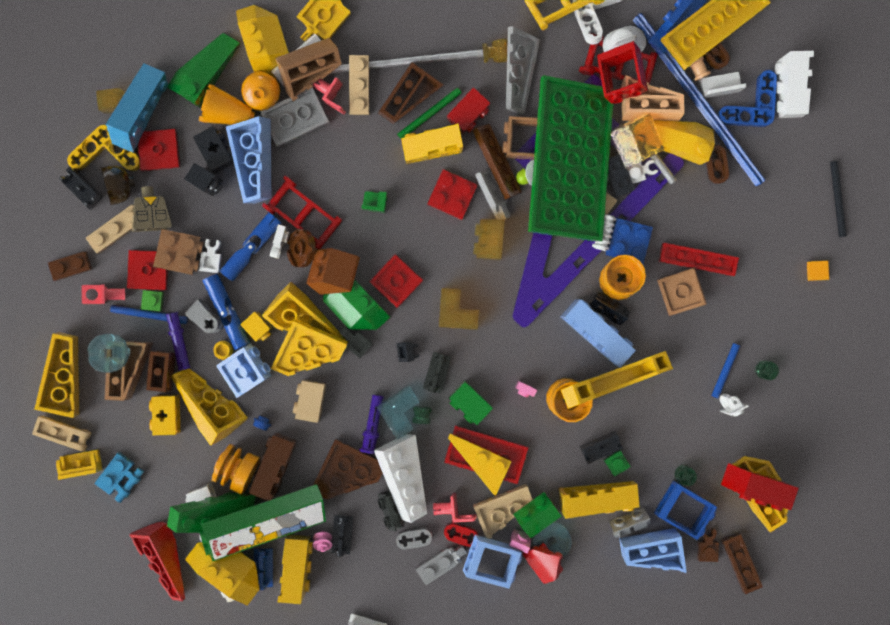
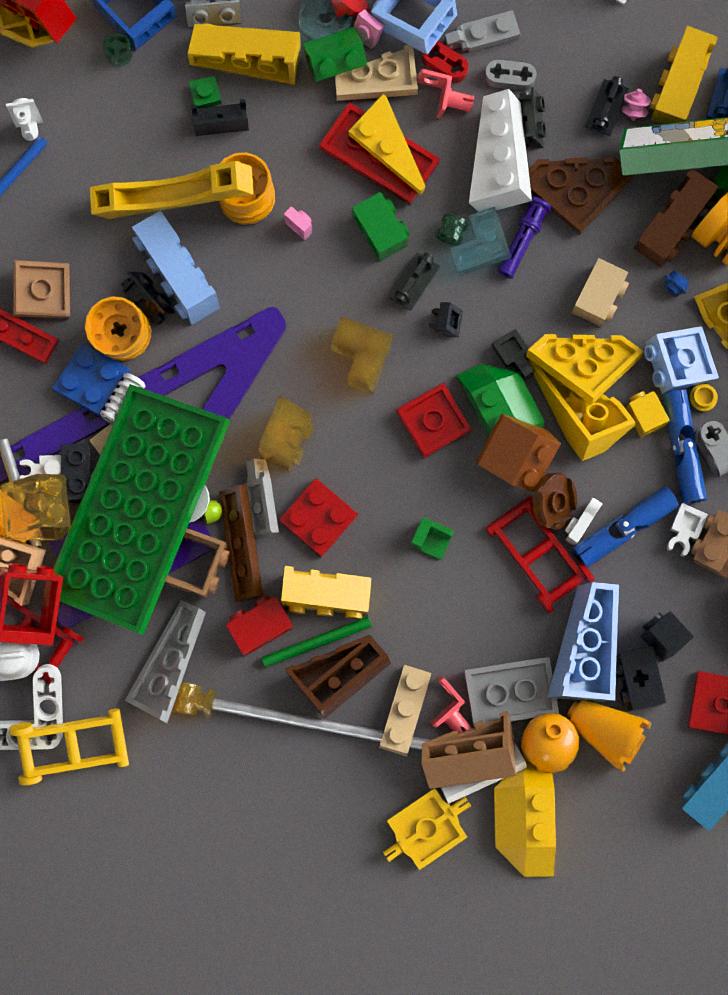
camera: 170 degrees left, 10 degrees down
green wedge [167,33,240,108] -> none

